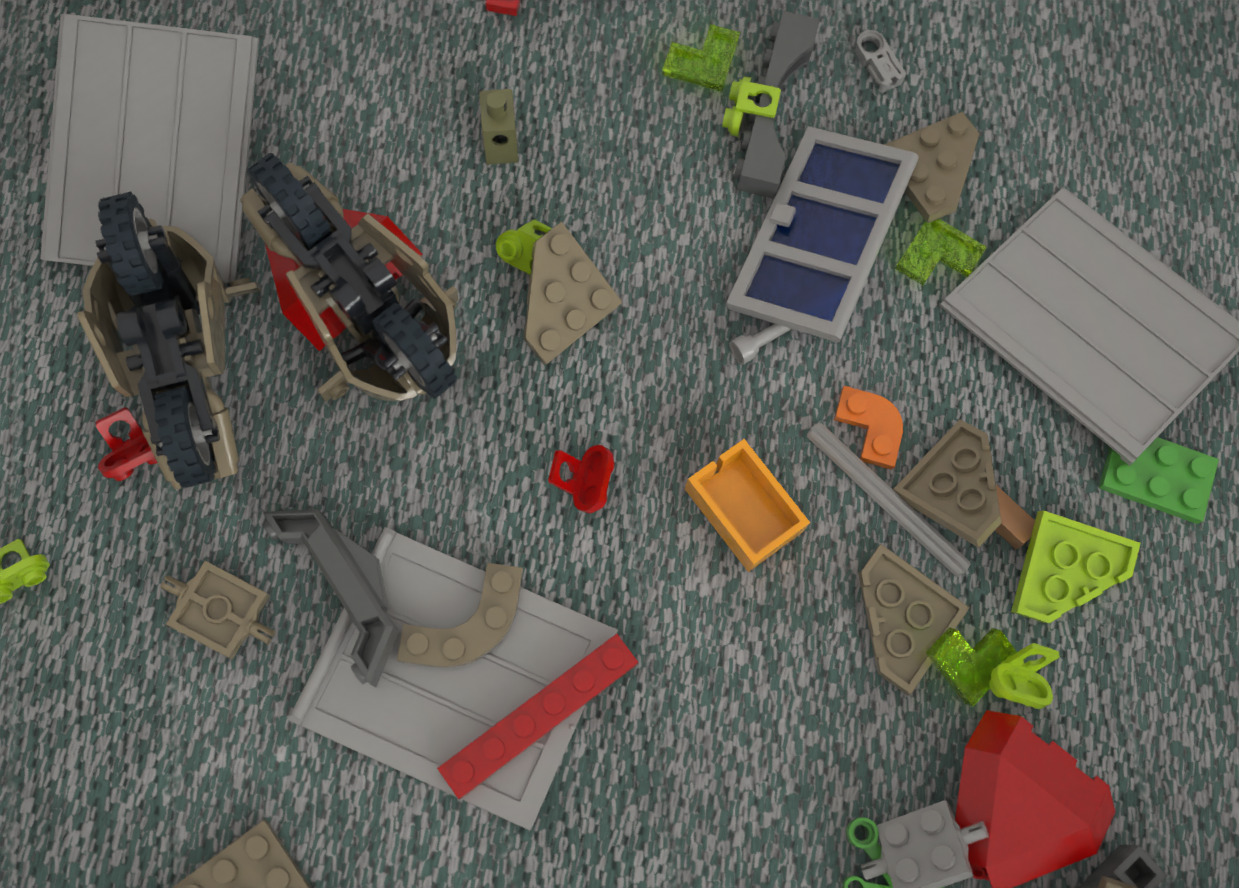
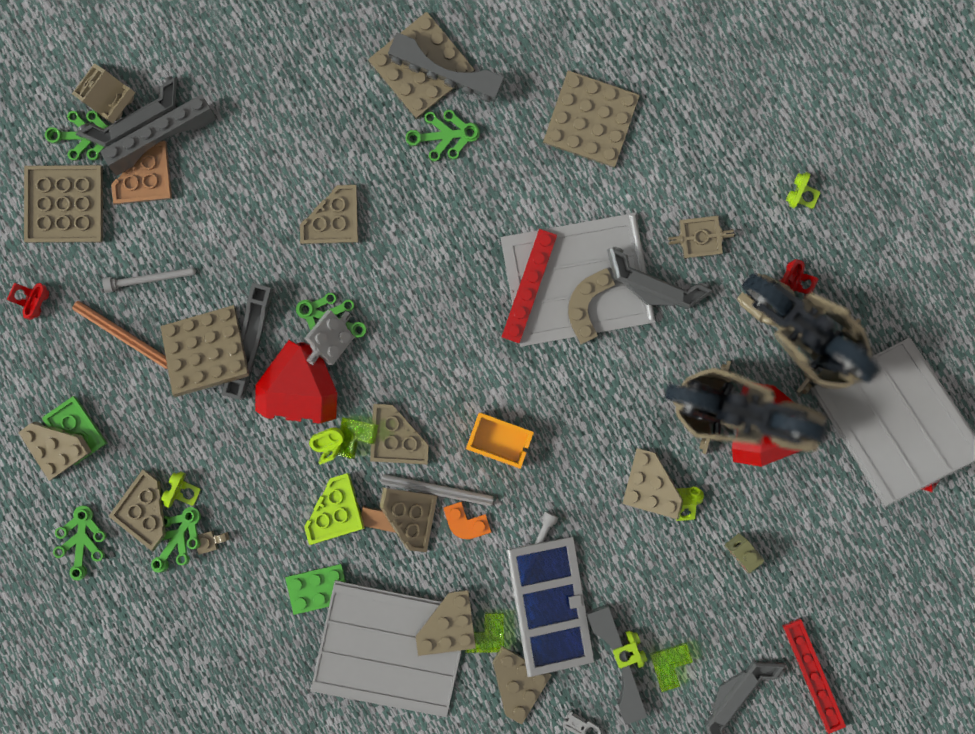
camera: 150 degrees right, 15 degrees up
red bracket [548,445,614,514] -> none
none -> dark tan plate [416,589,476,656]

